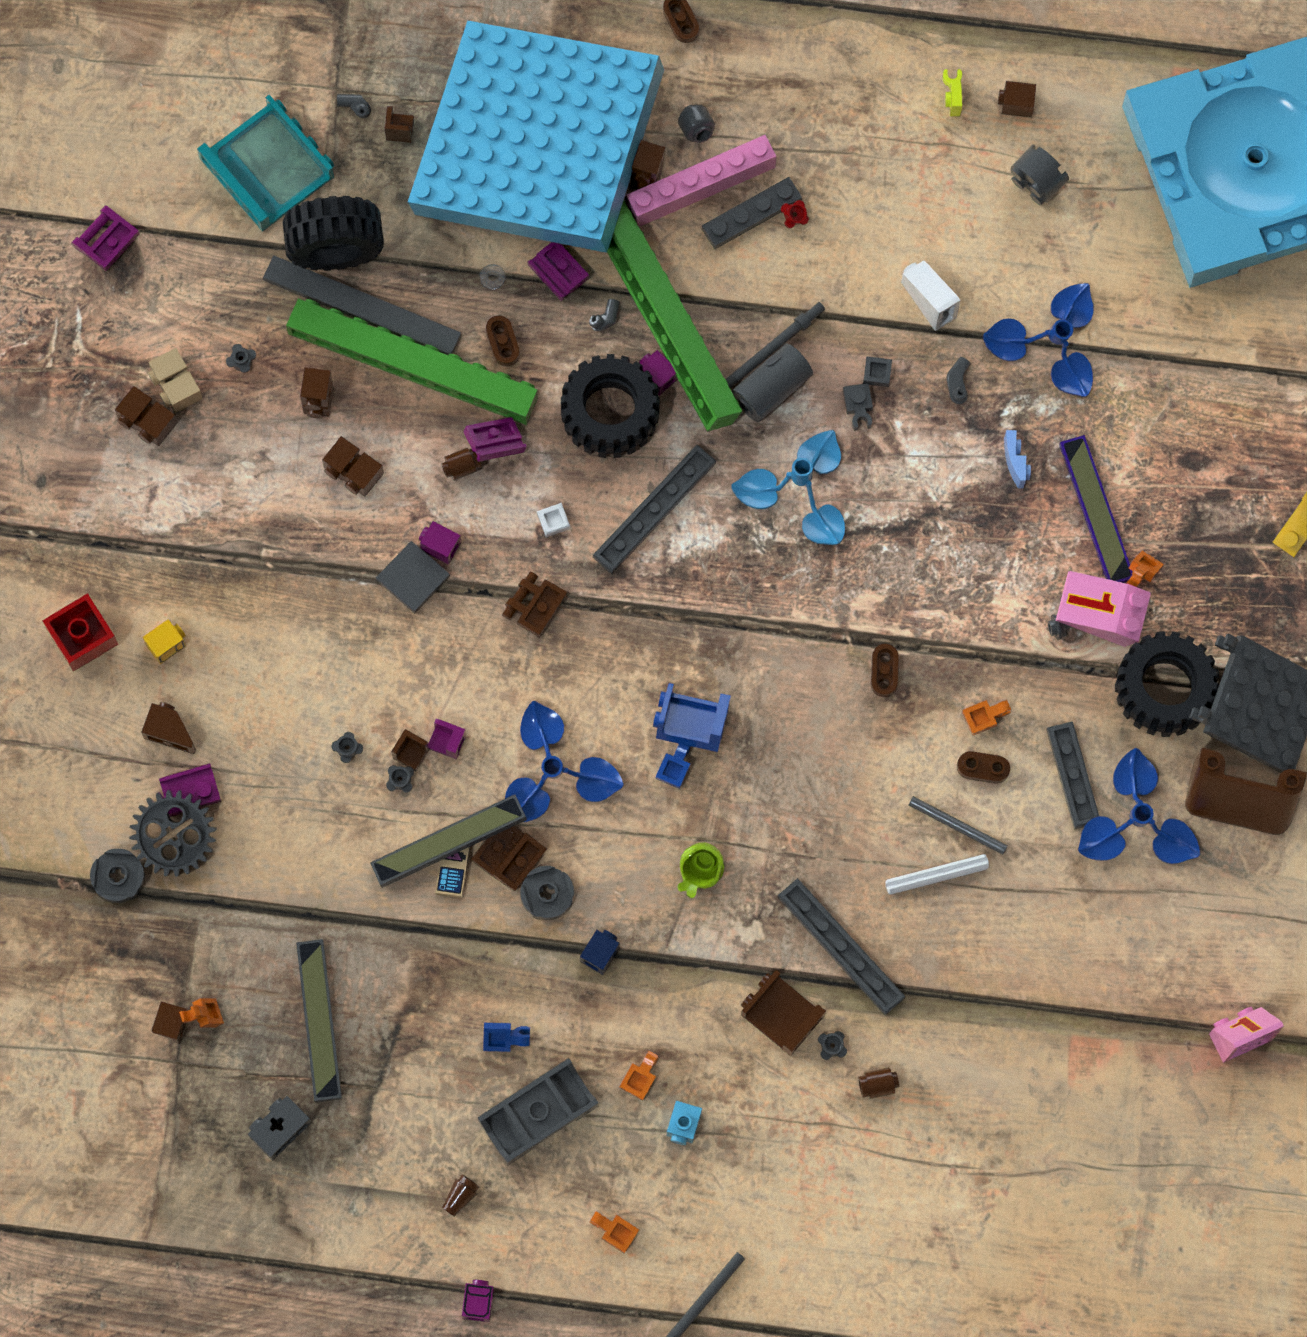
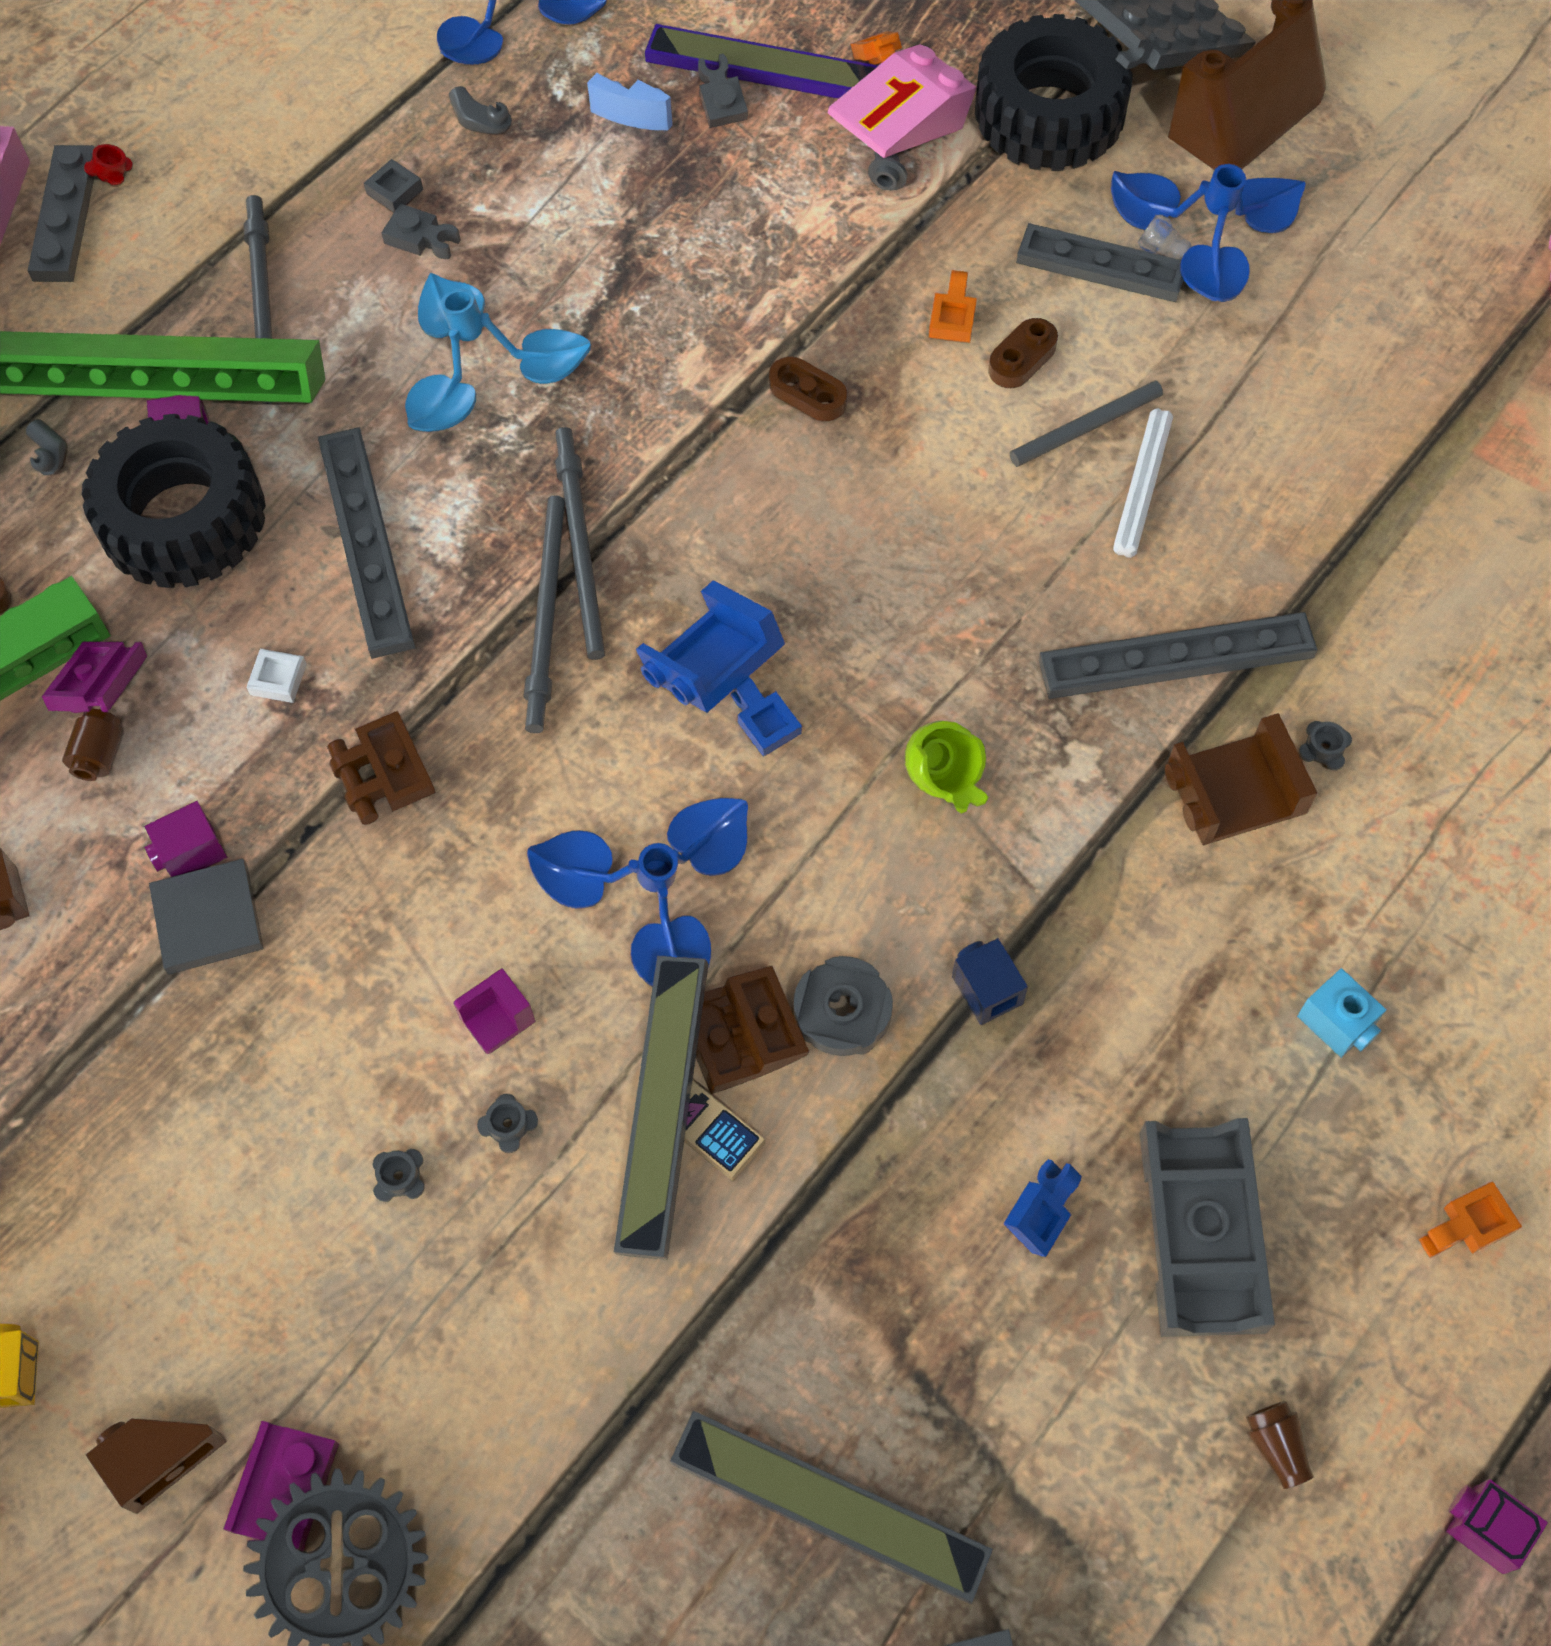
camera: 55 degrees left, 10 degrees down
reddish brown panel [391,729,429,772] -> none
orange plate [619,1051,659,1101] -> none
dark grey piece [731,343,813,422] -> none
reddish brown brick [858,1067,899,1099] -> none
white slope [901,261,960,331] -> none
none -> dark grey bar [524,496,565,733]
none -> dark grey bar [555,427,605,660]
none -> dark grey plate [698,53,748,128]
none -> clear piece [1138,215,1192,260]

